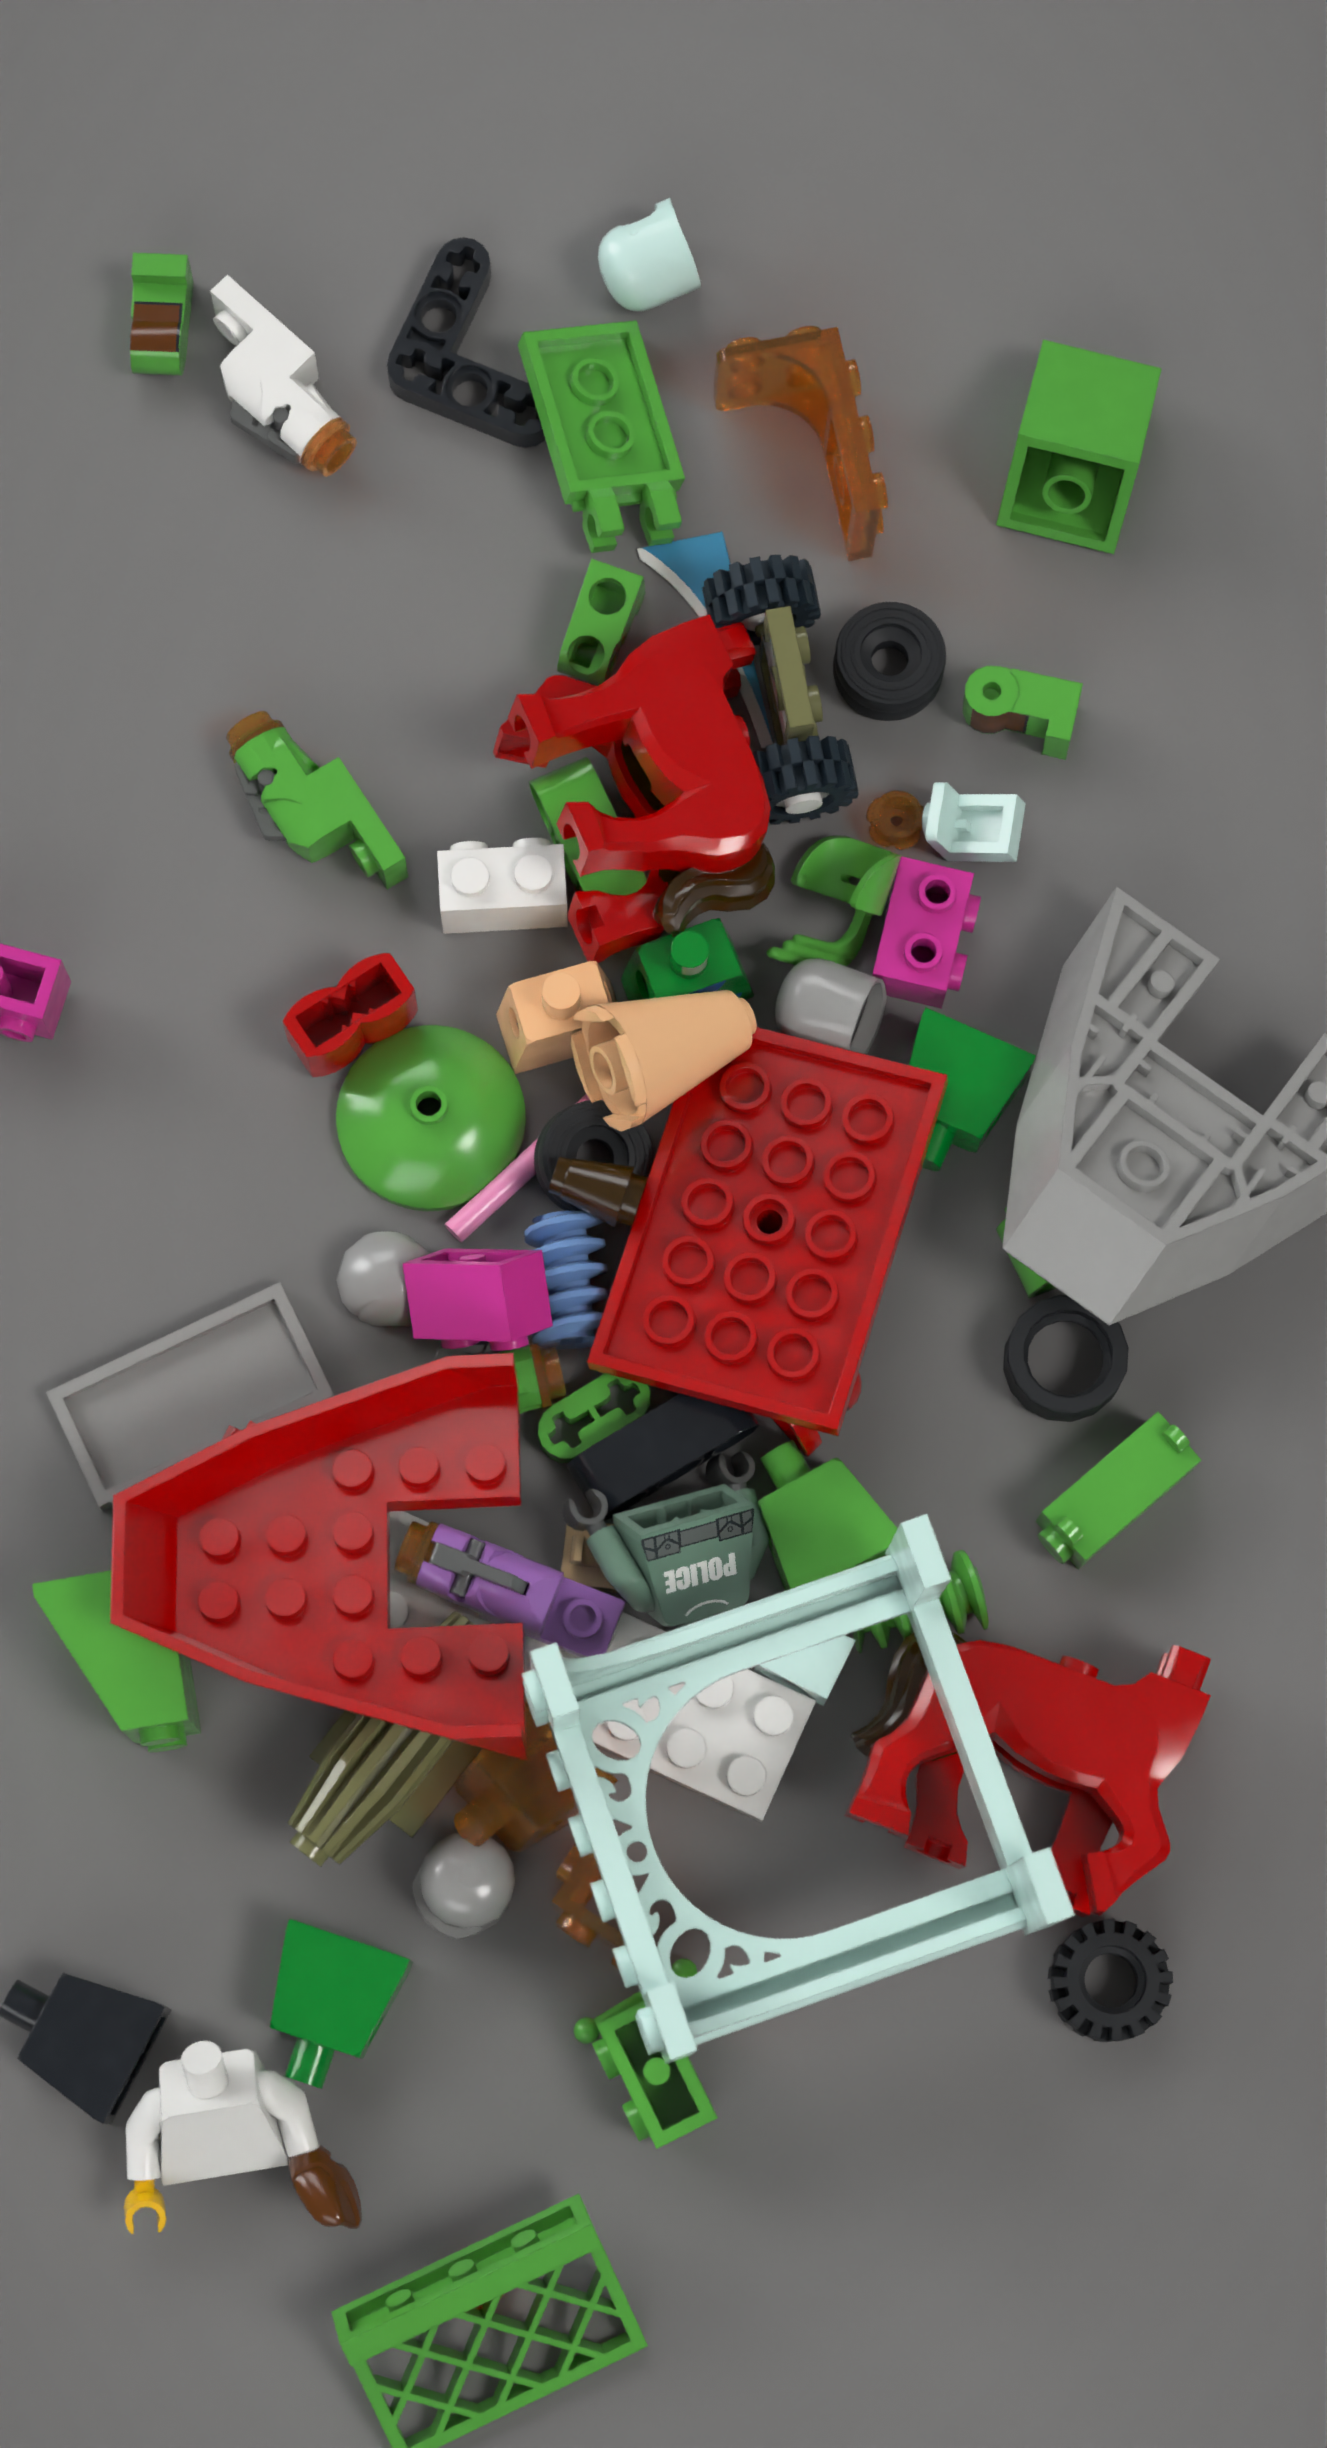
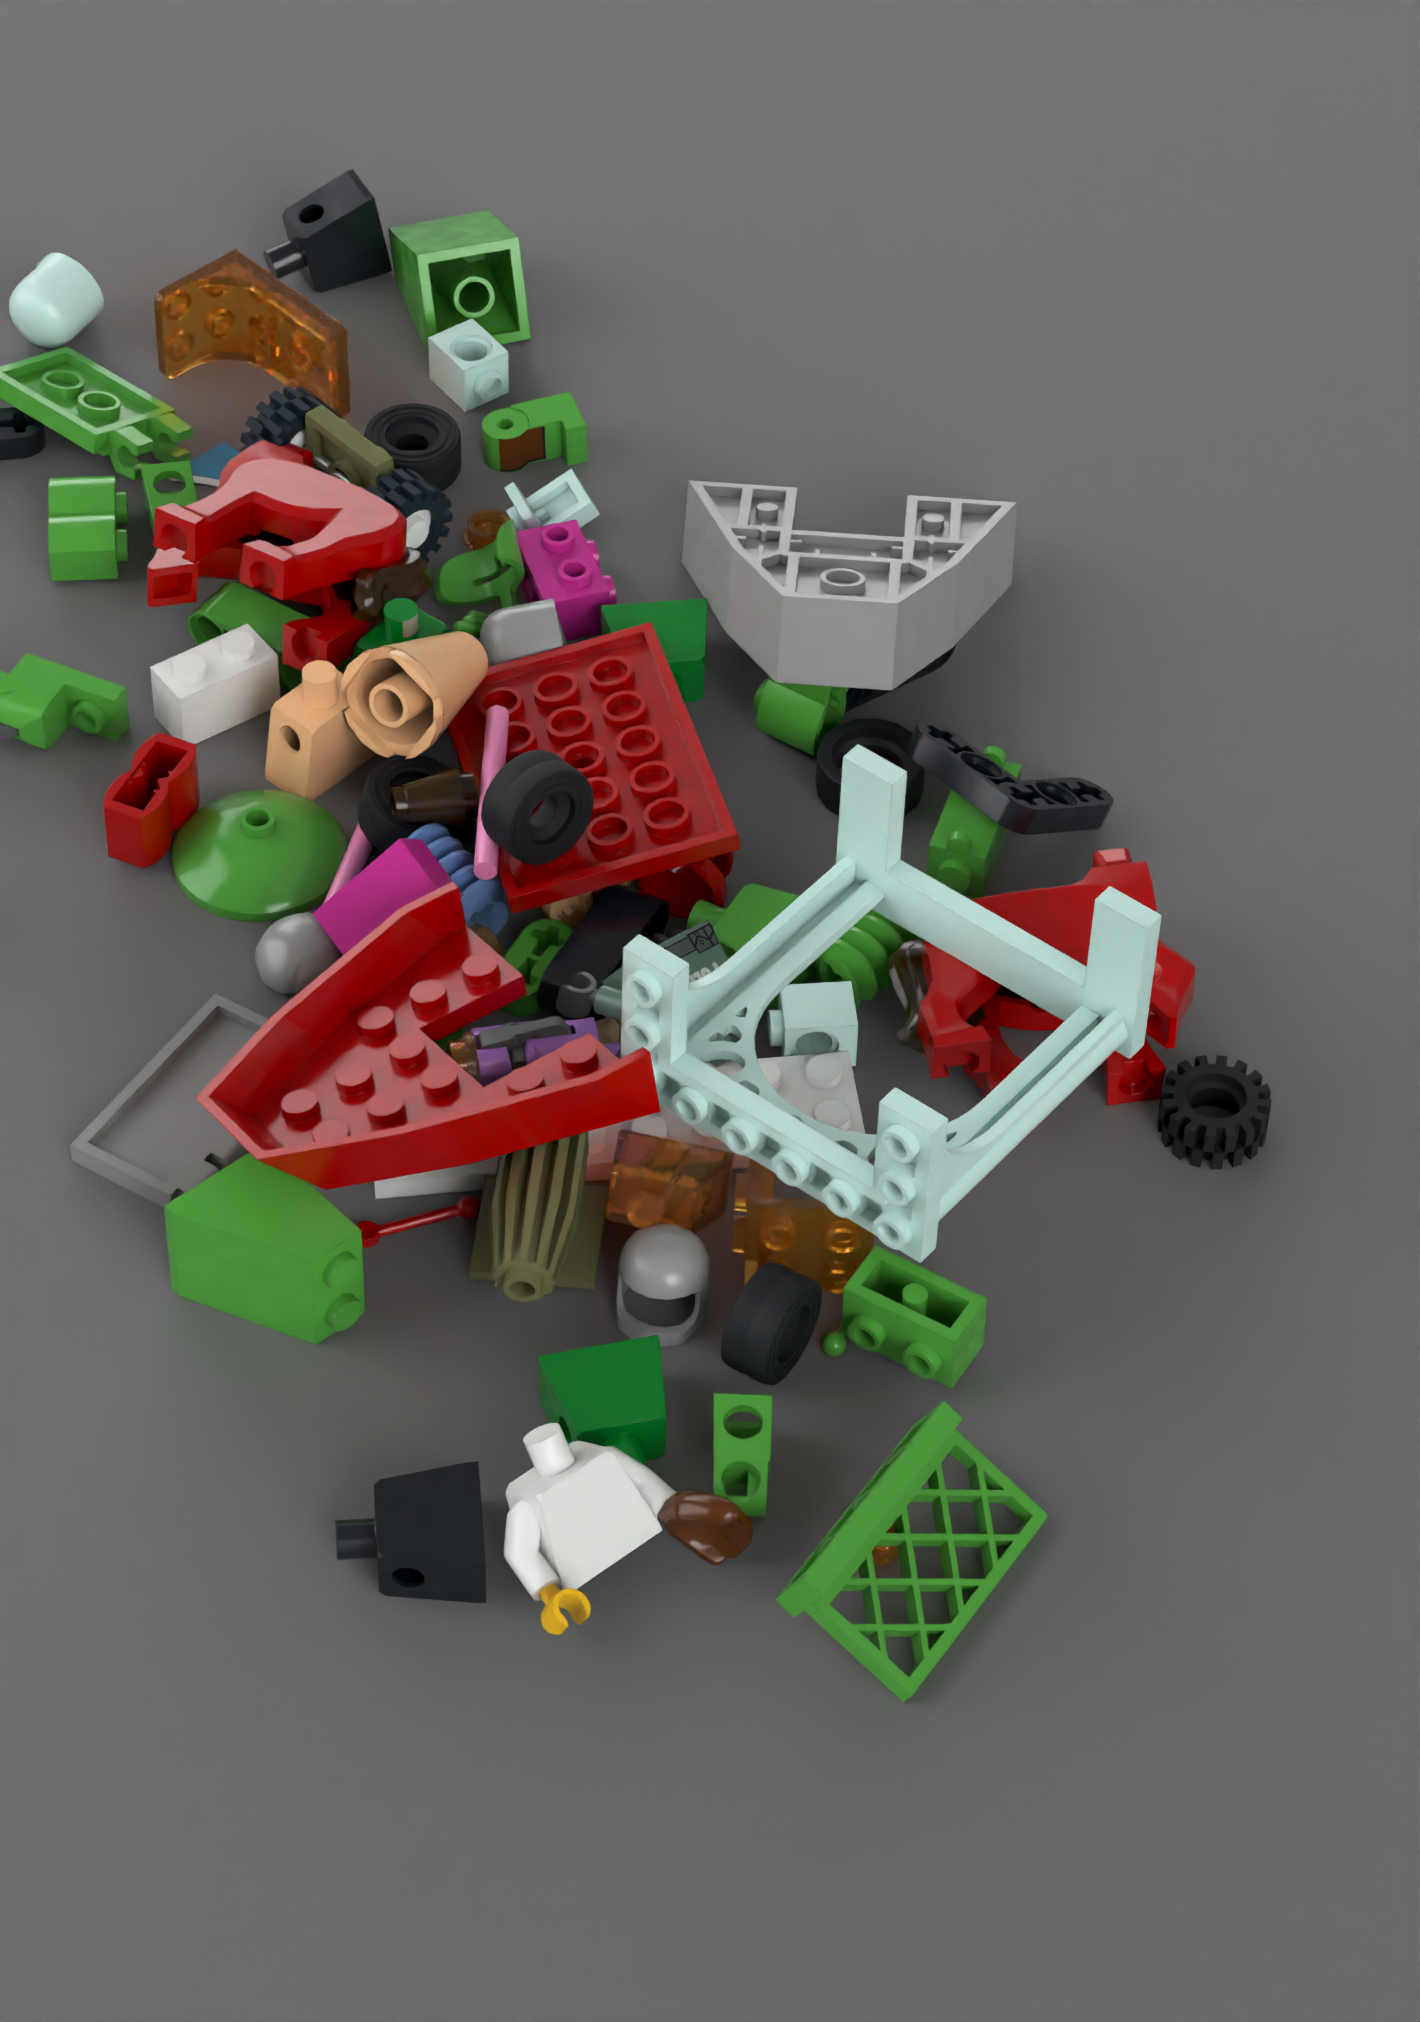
camera: 30 degrees left, 30 degrees down
none -> bright green brick [48,475,129,581]
none -> black torso [263,169,392,293]
none -> light aqua brick [428,318,509,412]
none -> bright pink bar [473,705,509,880]
none -> black tyre [481,750,594,865]
none -> bright green leg [713,1393,773,1517]
none -> black tyre [720,1262,822,1385]
none -> black beam [906,721,1114,835]

